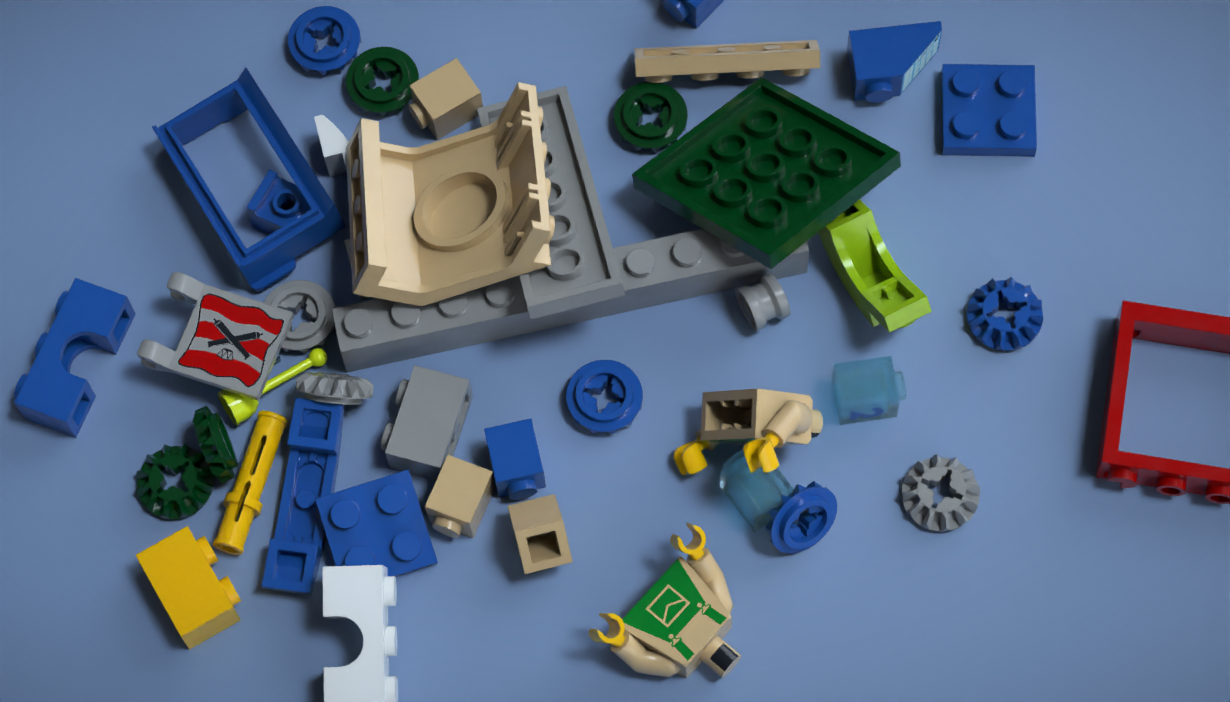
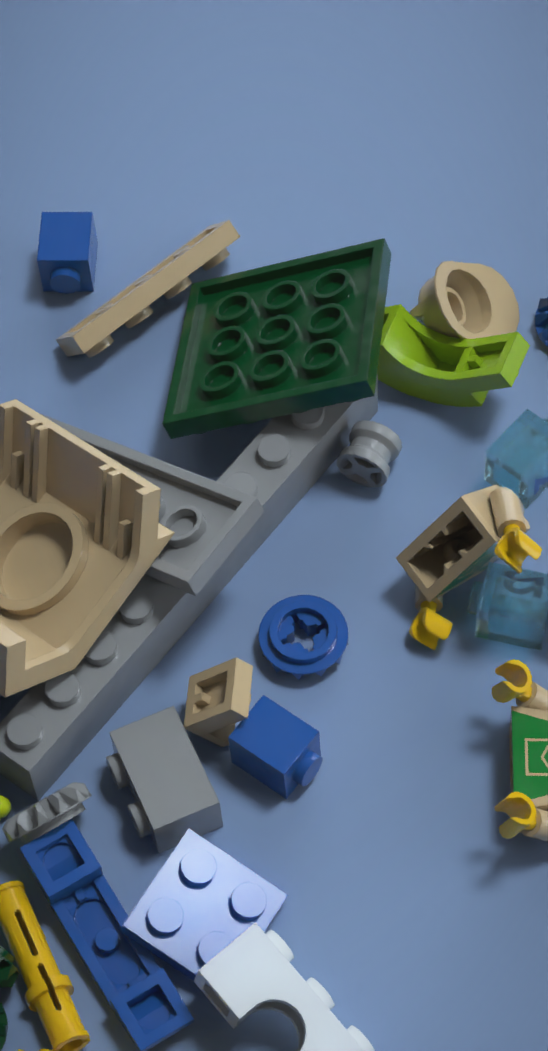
camera: 40 degrees left, 10 degrees down
tan brick [425,455,496,538] -> none
tan brick [508,494,573,574] -> none
dark green gear [614,82,688,152] -> none
blue slope [847,21,942,103] -> none
blue plate [941,64,1037,157] -> none
none -> tan bracket [184,657,253,747]
none -> tan piece [410,261,520,339]

